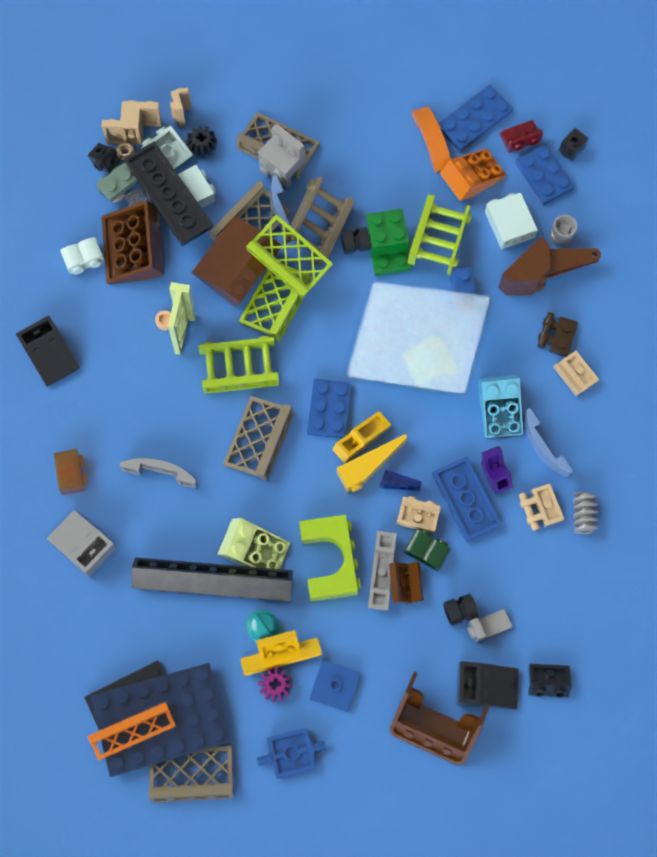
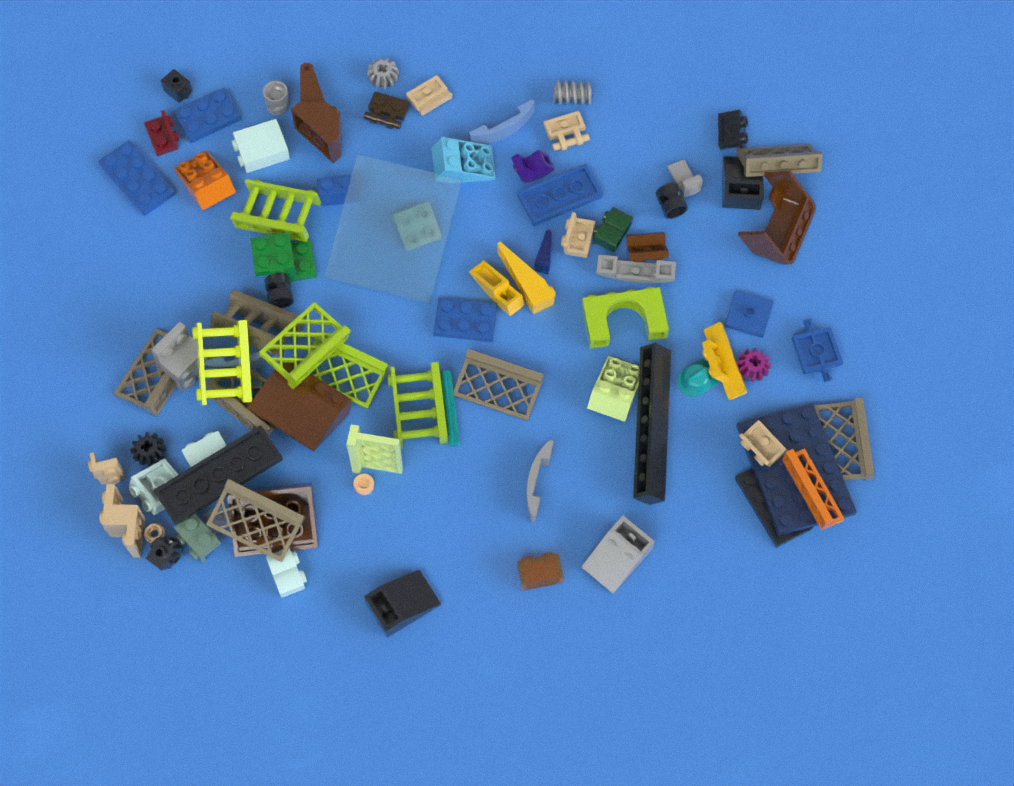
camera: 90 degrees left, 5 degrees down
orange slope [411,106,451,173] -> none
none -> neon yellow fence [192,320,252,405]
none -> dark tan fence [206,479,305,562]
none -> light grey gear [367,57,399,90]
none -> teal axle [440,370,460,446]
none -> dark tan fence [736,144,822,177]
none -> tan bracket [739,420,788,467]

